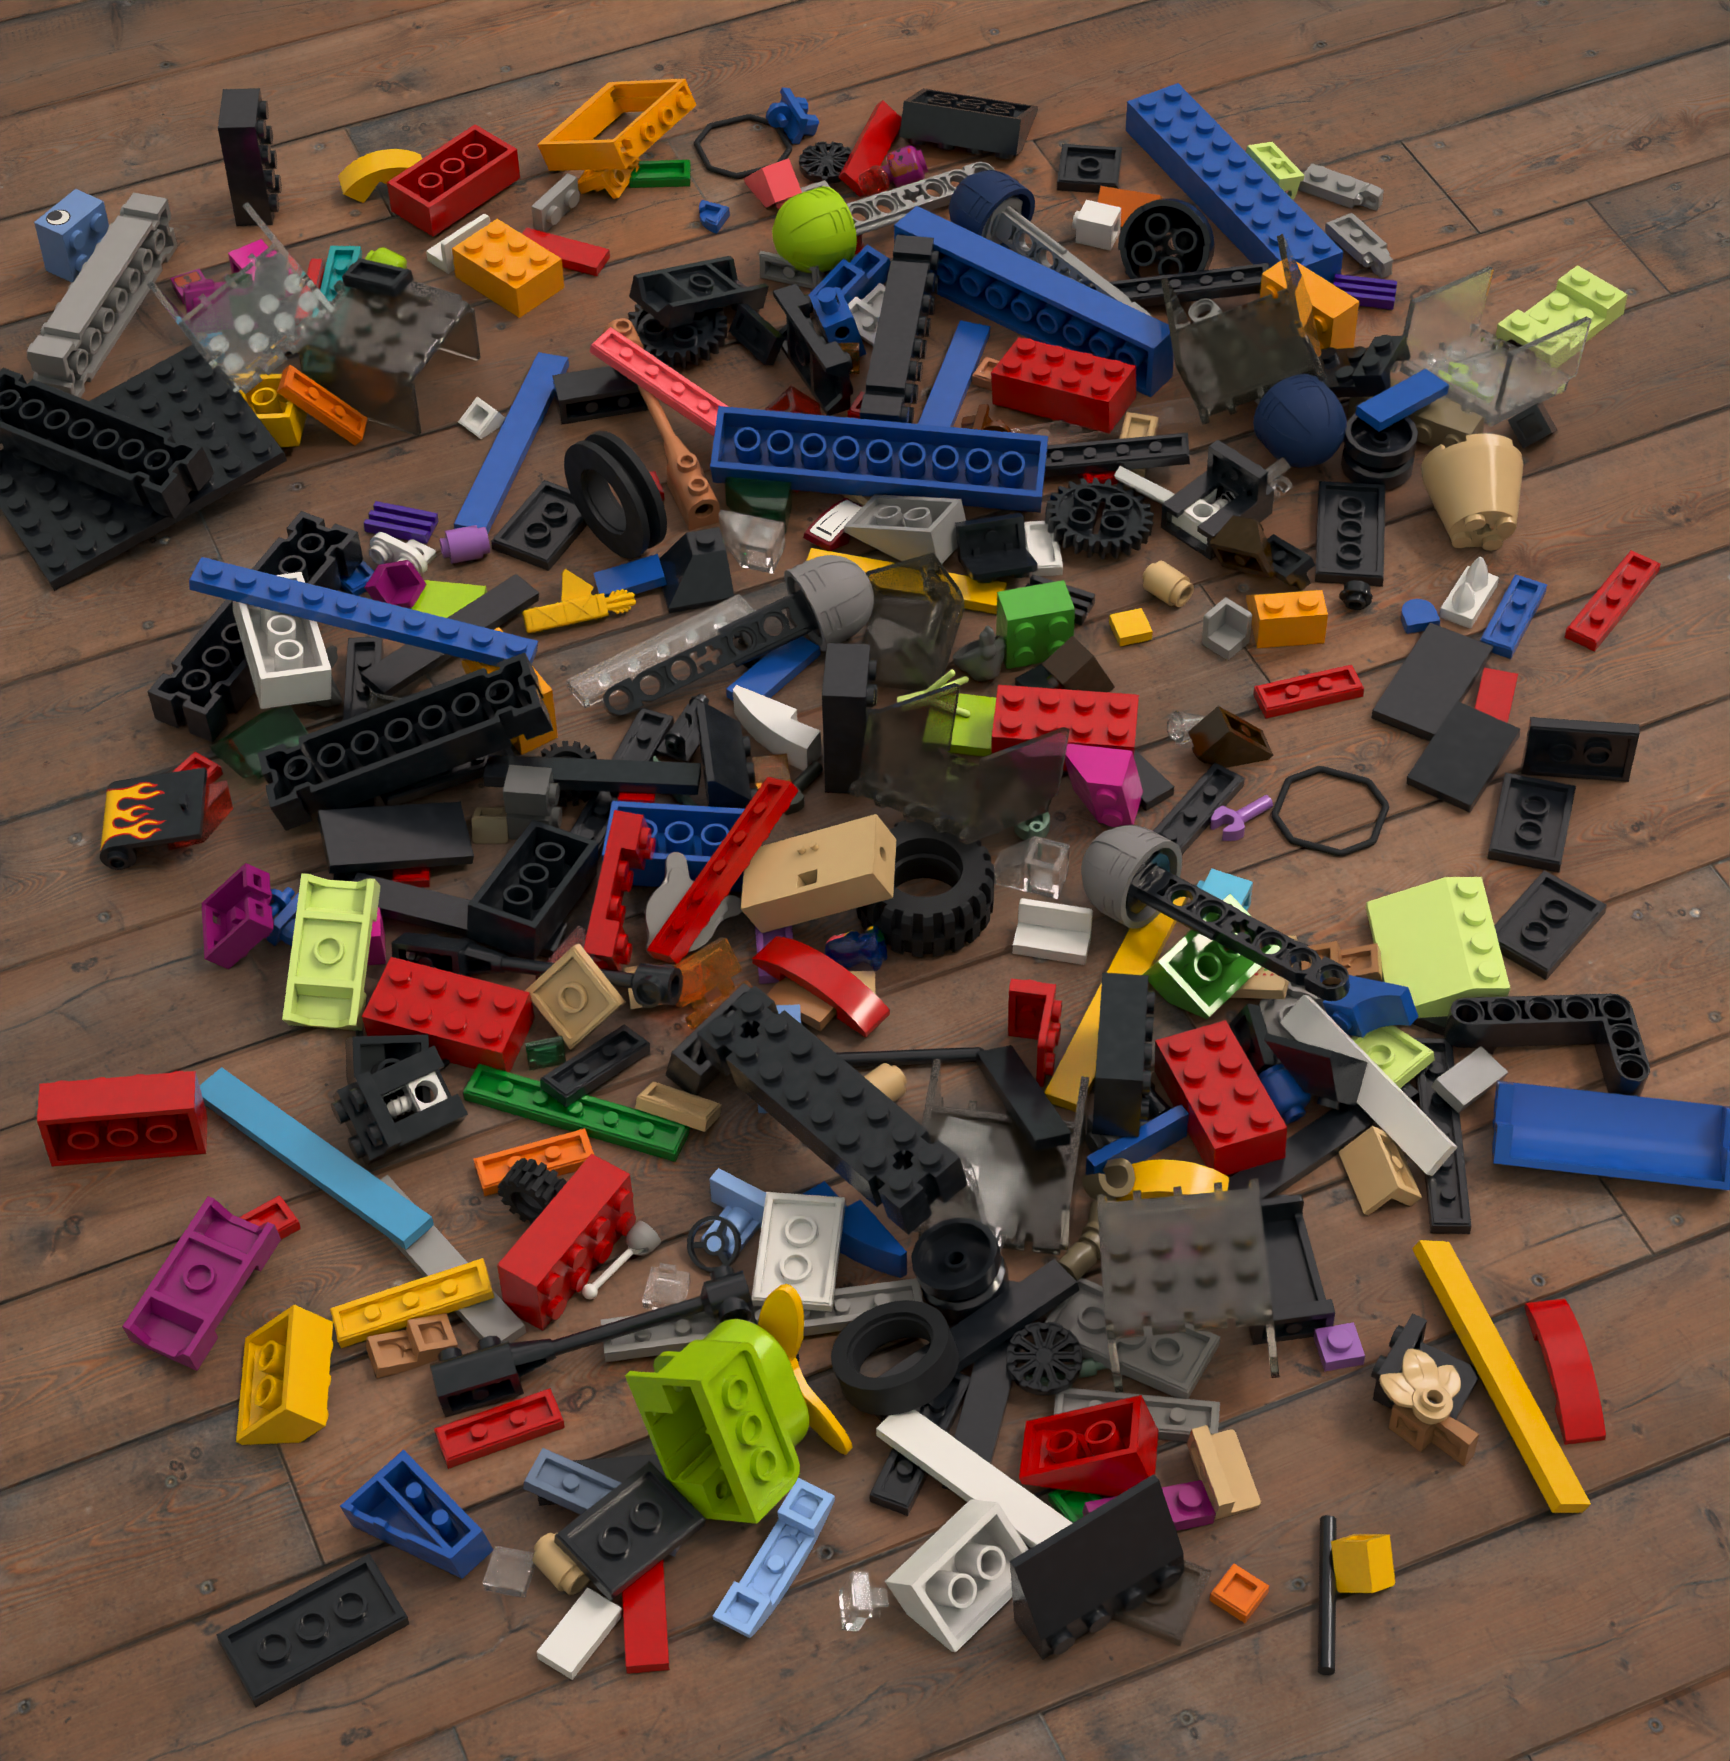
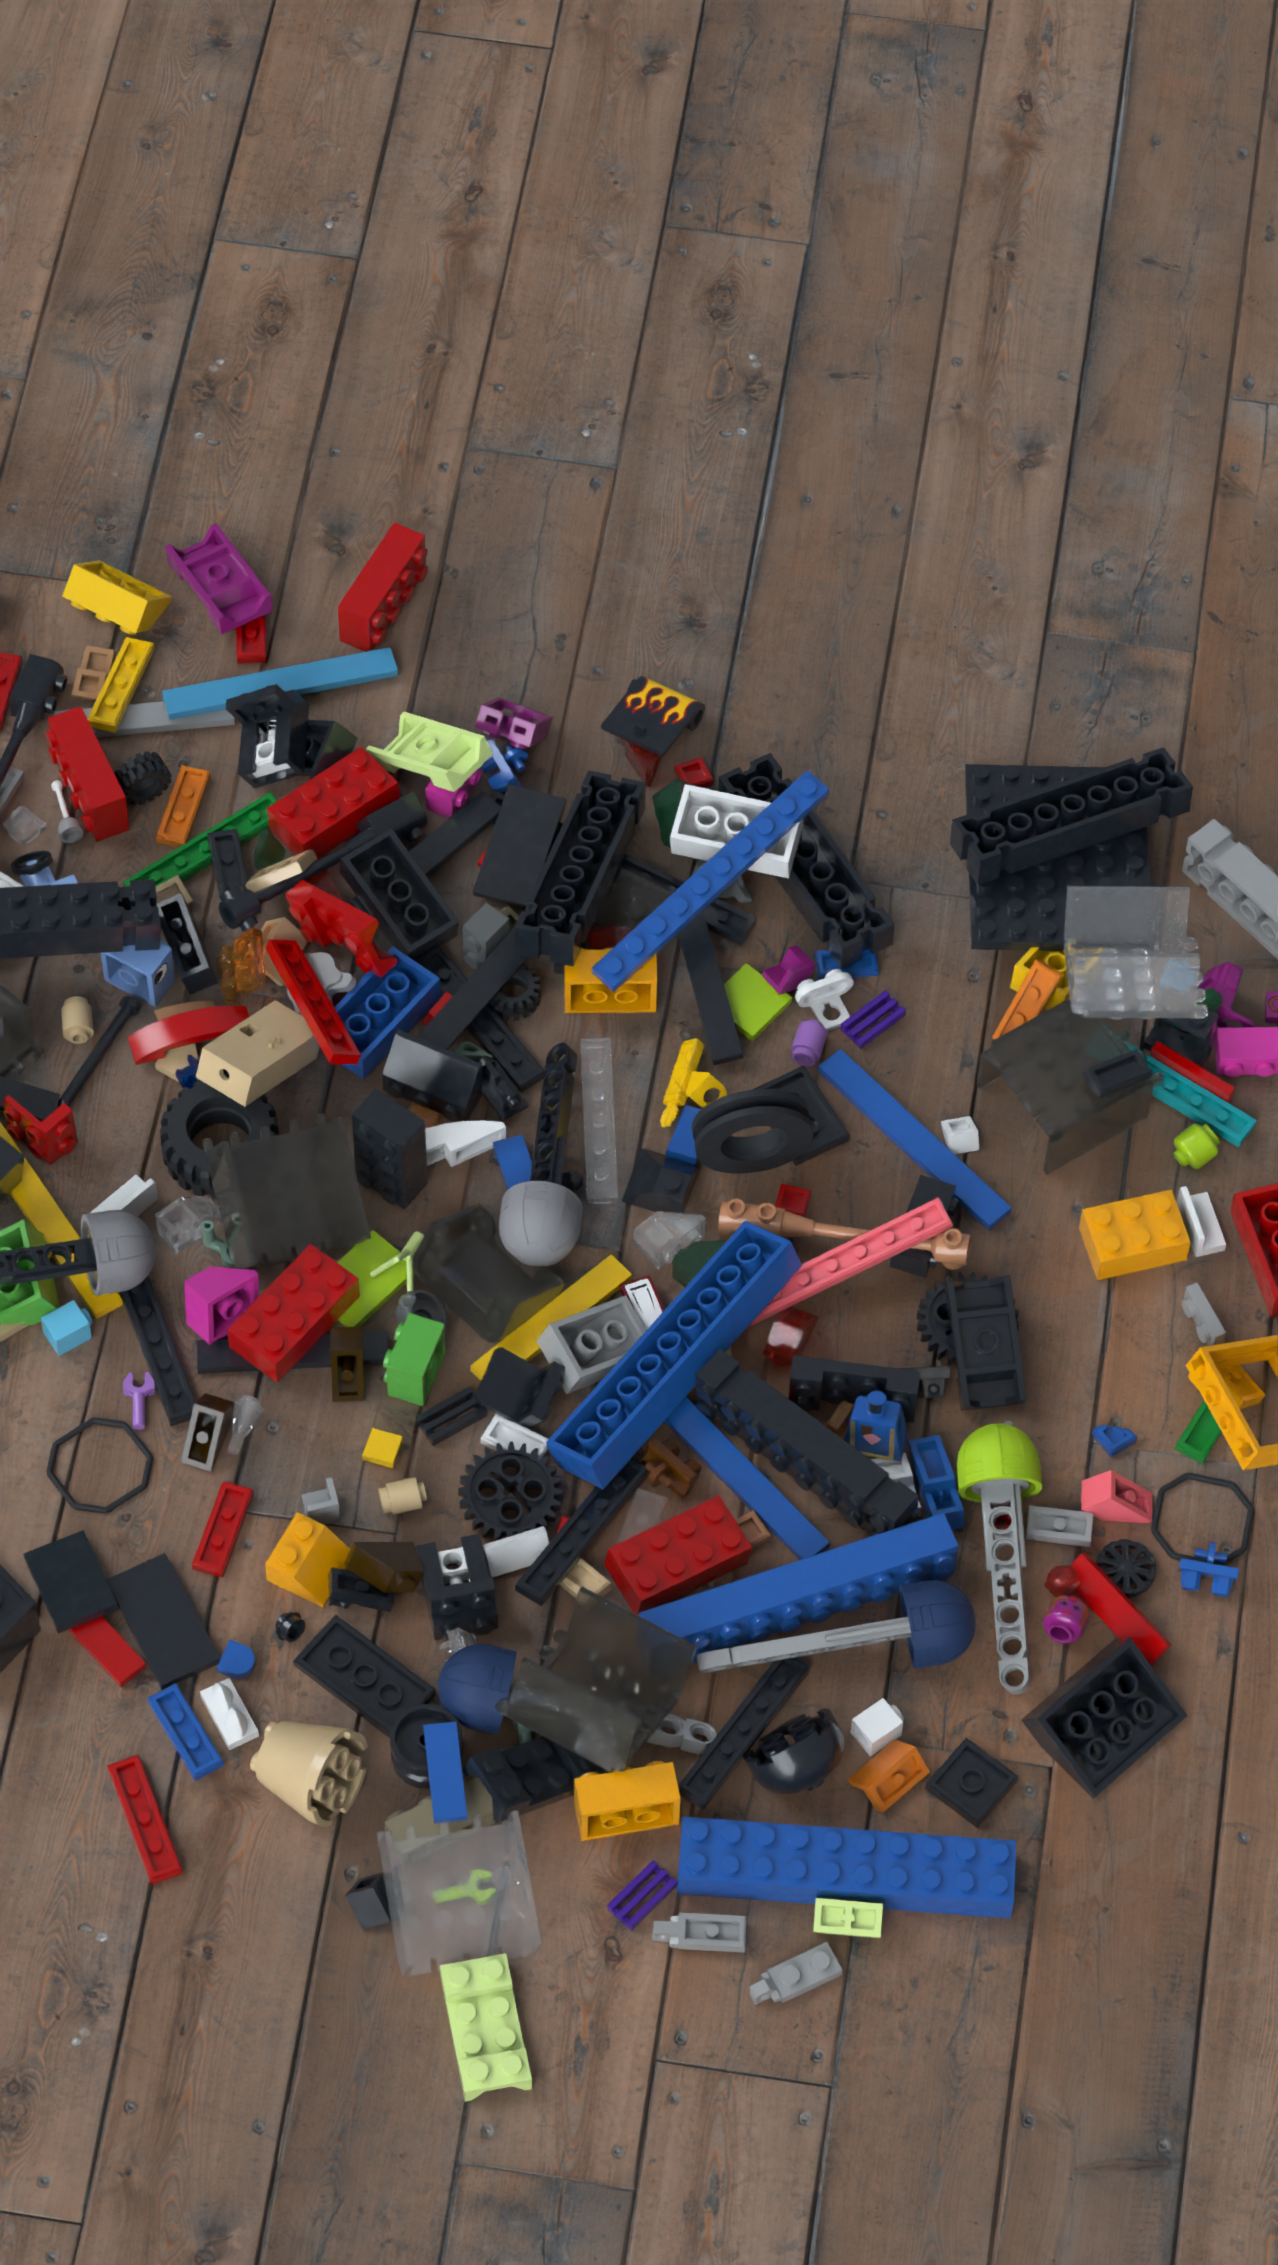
camera: 120 degrees right, 10 degrees up
red tile [522,227,610,276] -> none

